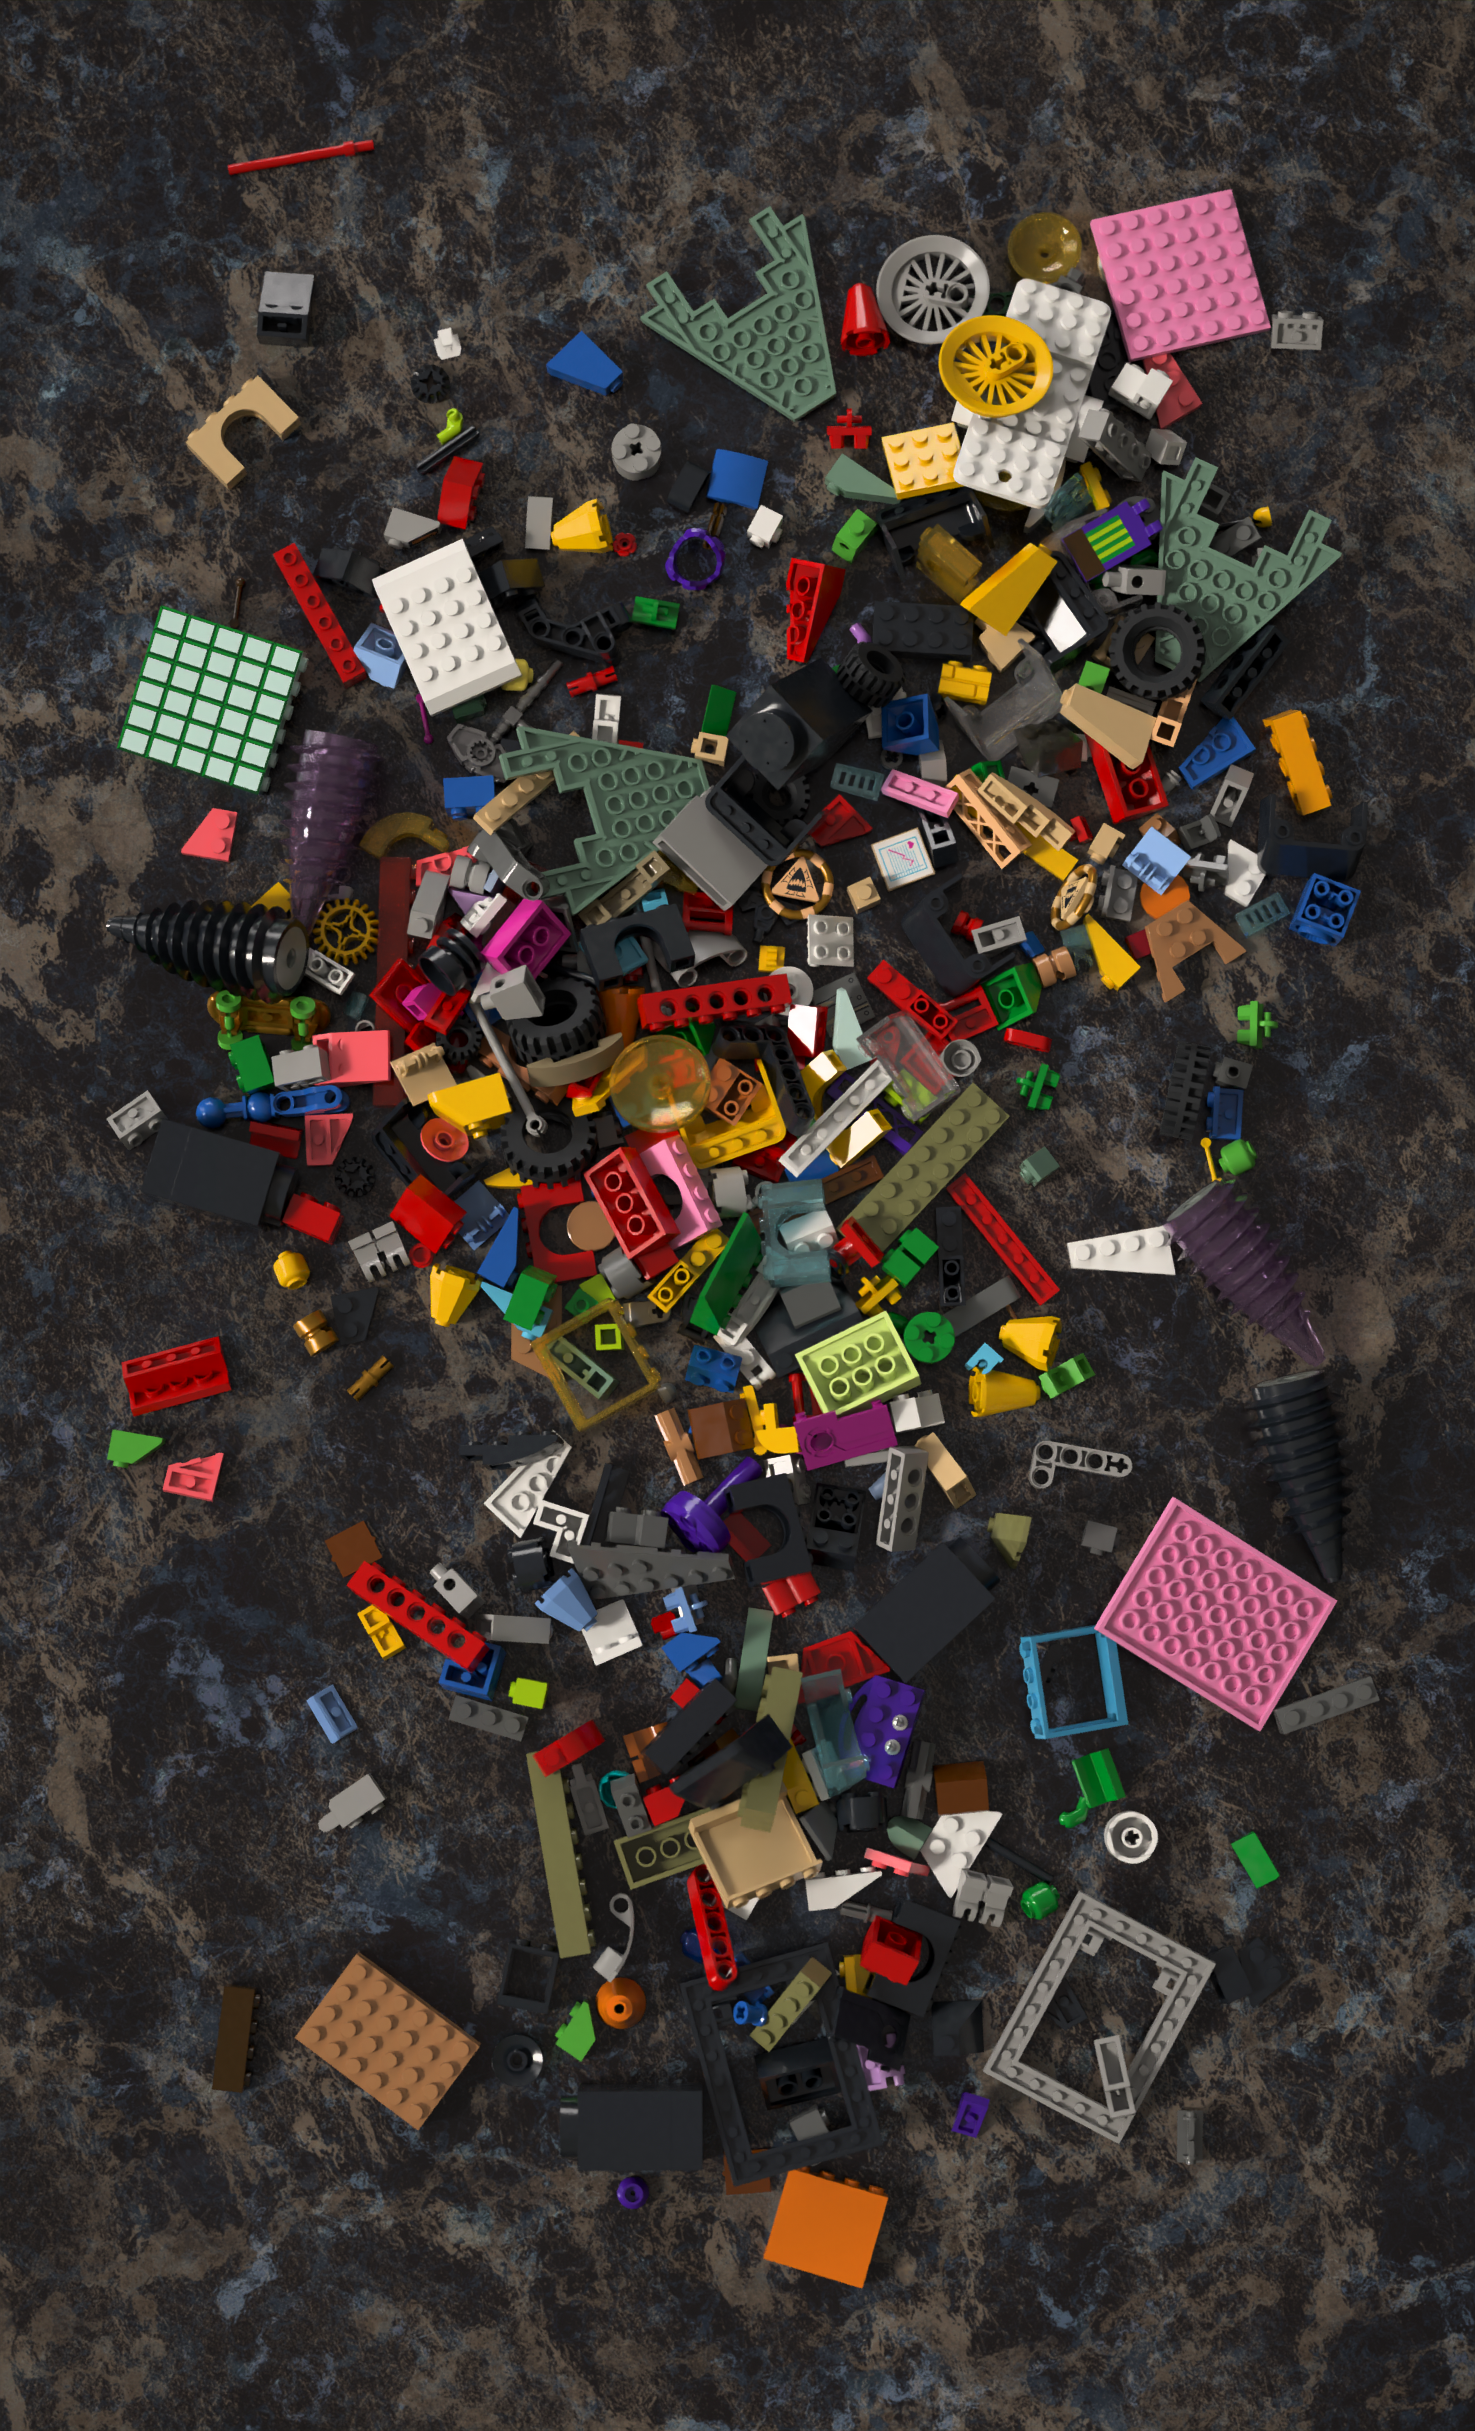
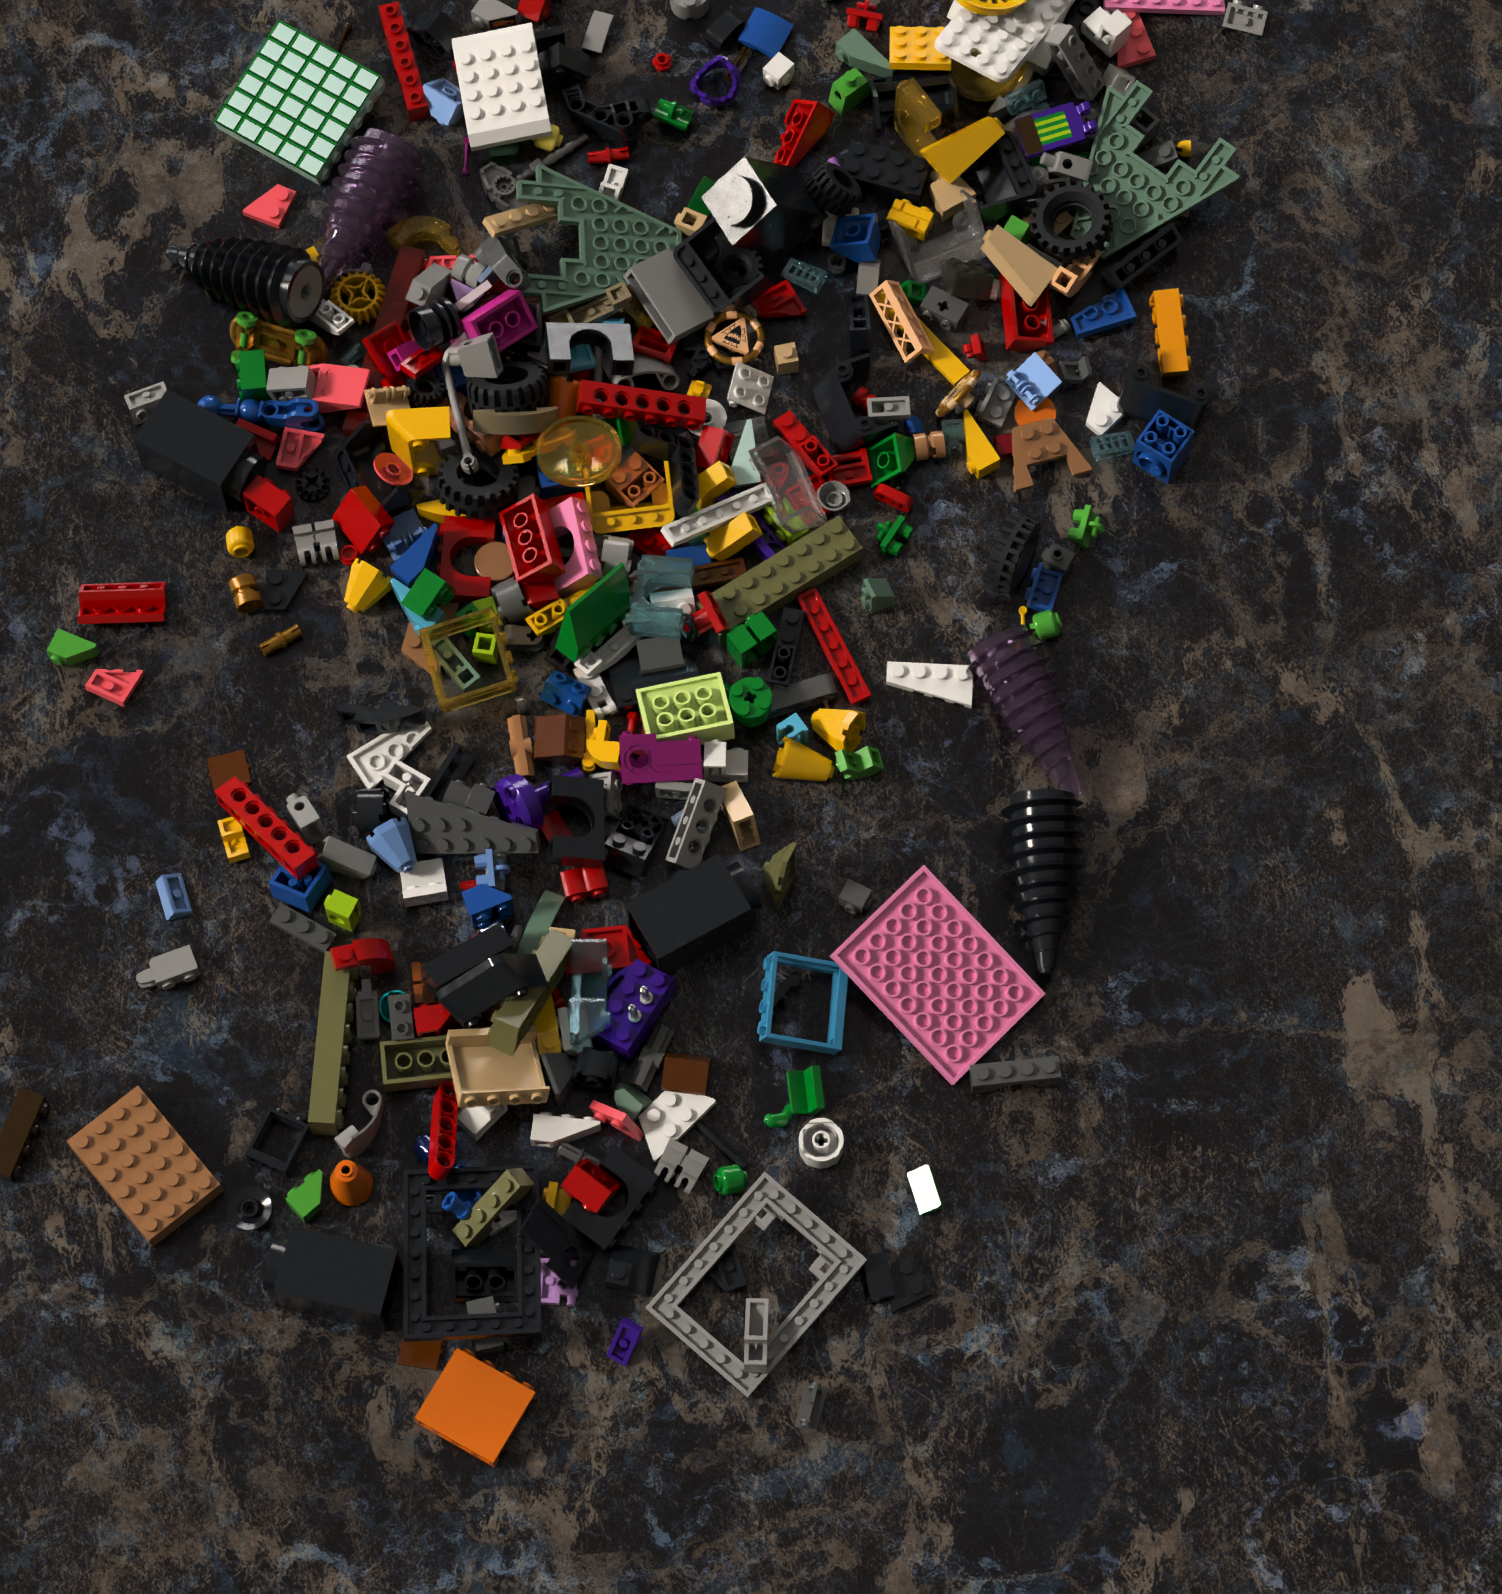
camera: 15 degrees right, 15 degrees down
blue brick [443,775,497,821] -> none
yellow cone [551,499,613,553] -> none
dark purple plate [617,2177,649,2209] -> none
yellow hips [855,1275,902,1317] -> none
white tile [871,827,935,892] -> none
bright pink plate [881,769,959,818] -> none
tan slope [977,772,1076,851] -> none
light grey beam [1029,1441,1132,1489] -> none
yellow plate [1079,462,1112,516] -> none
tan brick [1087,823,1125,865] -> none
dark grey hips [1183,851,1229,892] -> none
light grey slope [1210,764,1254,827] -> none

